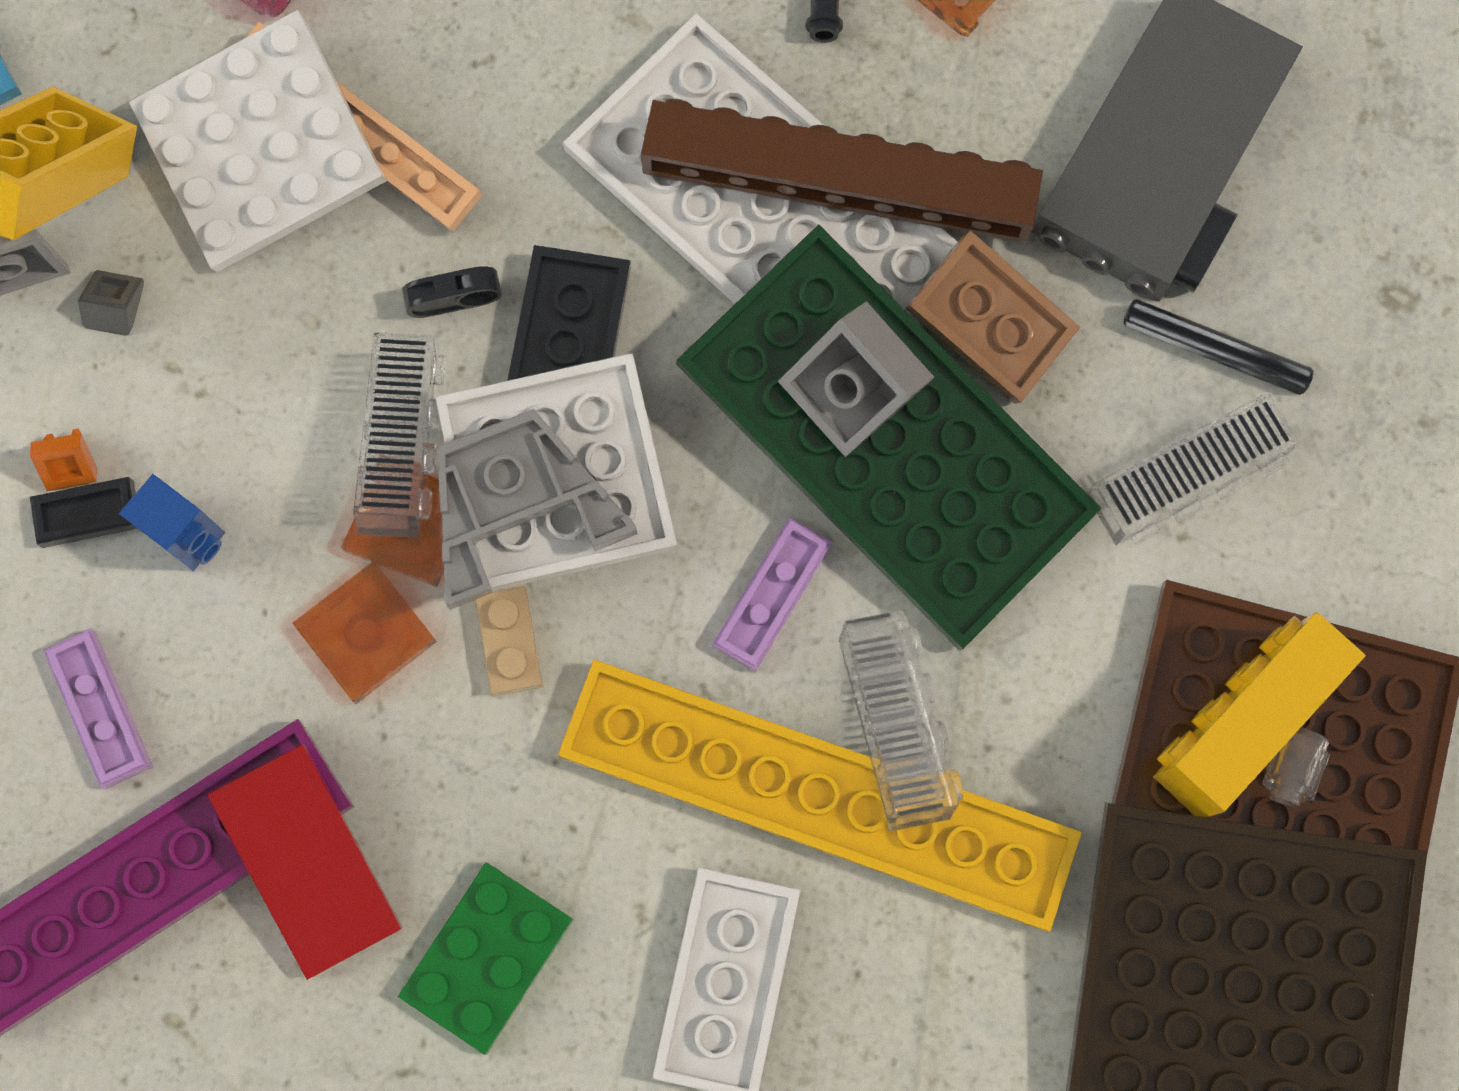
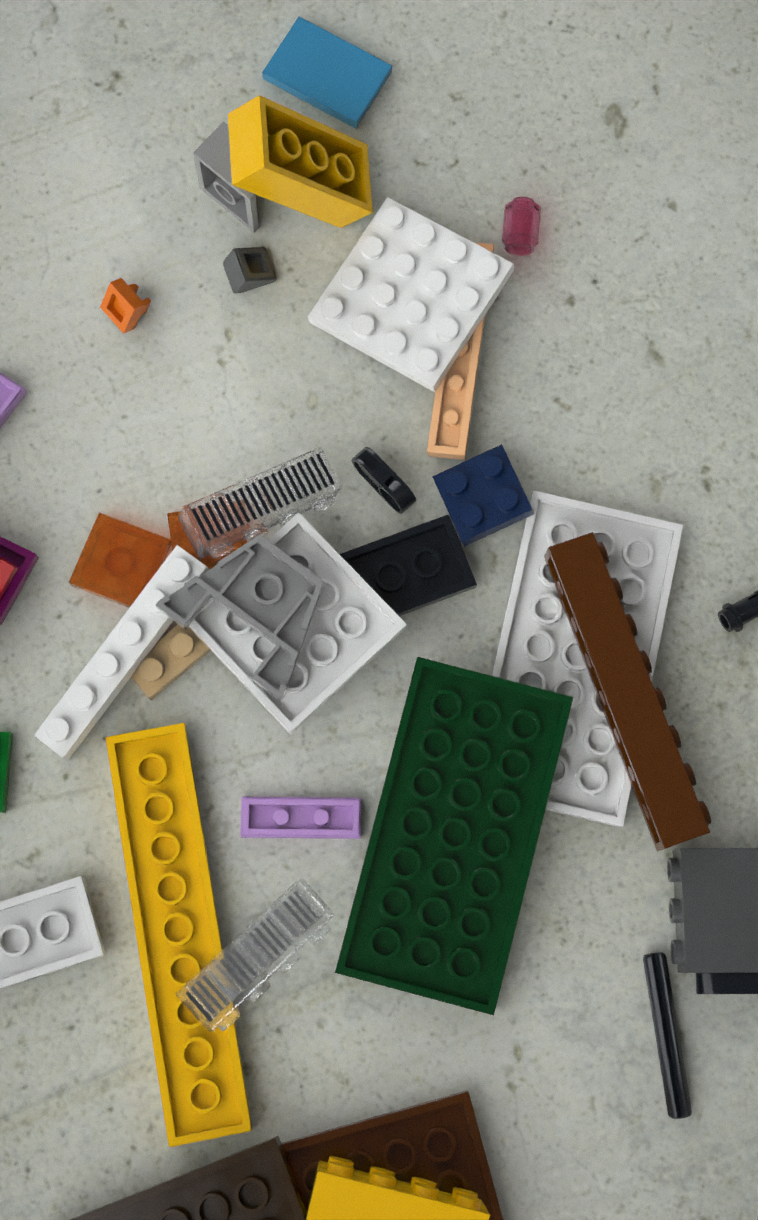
camera: 55 degrees right, 0 degrees up
black tile [30,477,138,548] -> none
blue brick [119,473,226,571] -> none
light grey slope [778,301,935,457] -> none
medium nougat plate [905,230,1080,404] -> none
clear brick [1087,392,1300,546] -> none
none -> white plate [34,545,210,760]
none -> dark blue plate [432,444,534,547]

